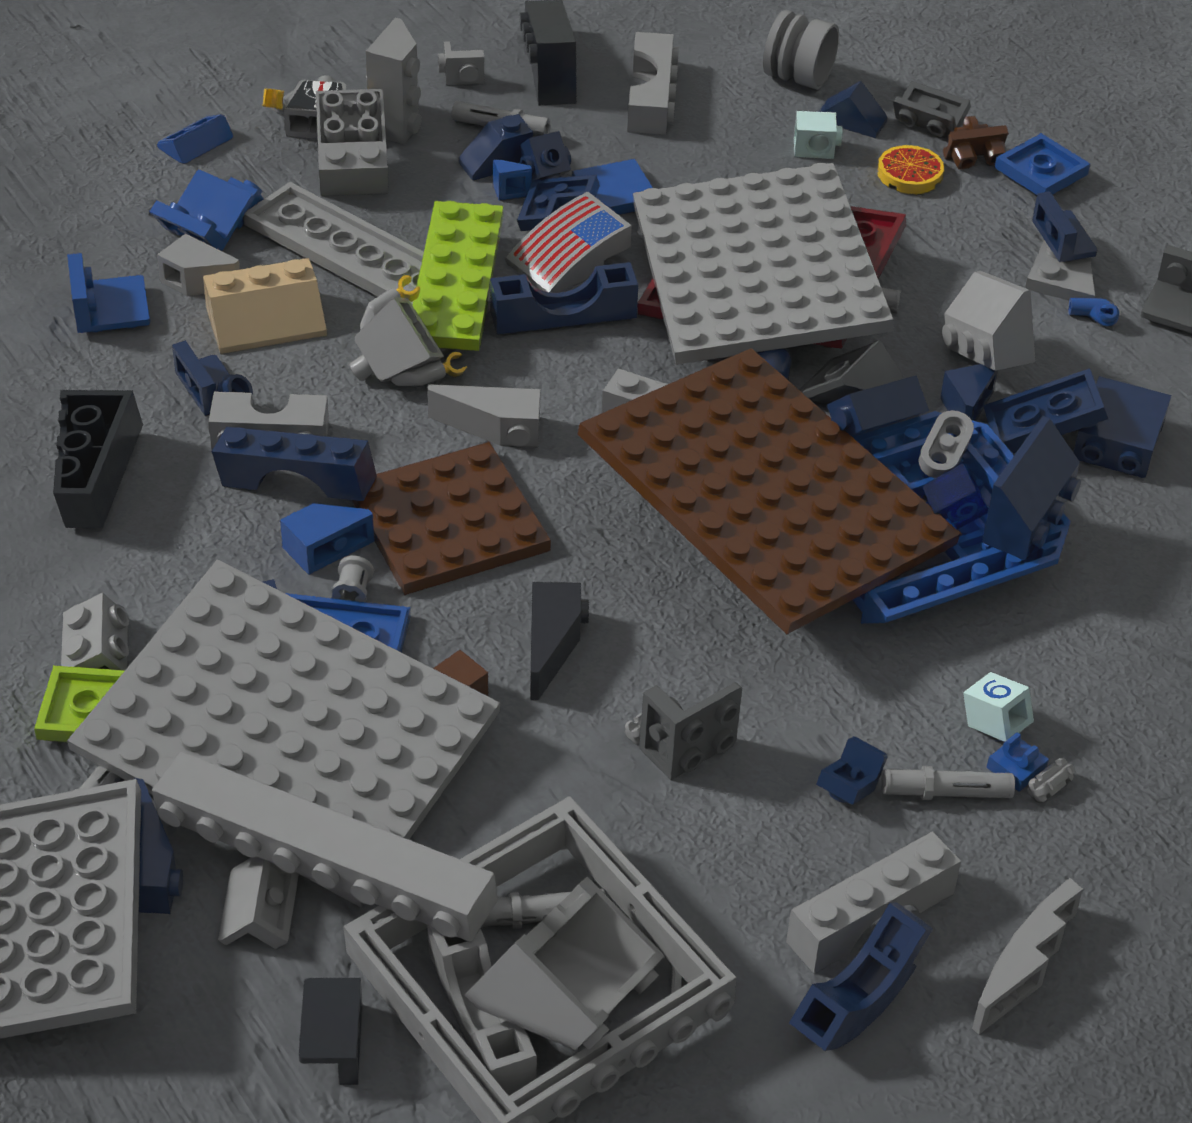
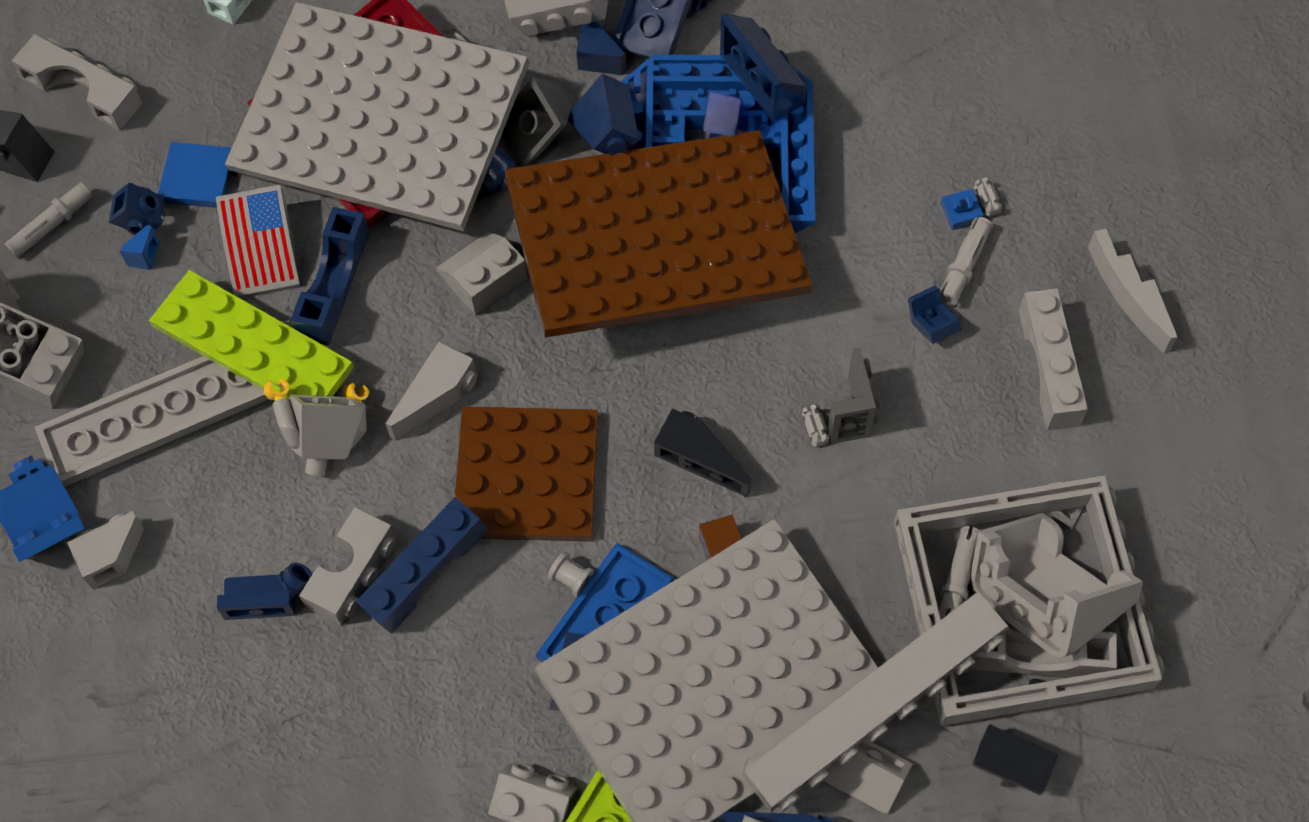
camera: 60 degrees left, 20 degrees up
black wedge [53,390,143,528] -> none
blue bracket [67,253,150,333] -> none
tan slope [203,258,327,354] -> none
blue slope [280,503,374,575] -> none
dark blue slope [459,114,533,181] -> none
dark blue plate [517,175,600,231] -> none
dark blue arch [789,902,933,1051] -> none
light grey plate [919,410,974,479] -> none
light aqua brick [963,672,1034,742] -> none

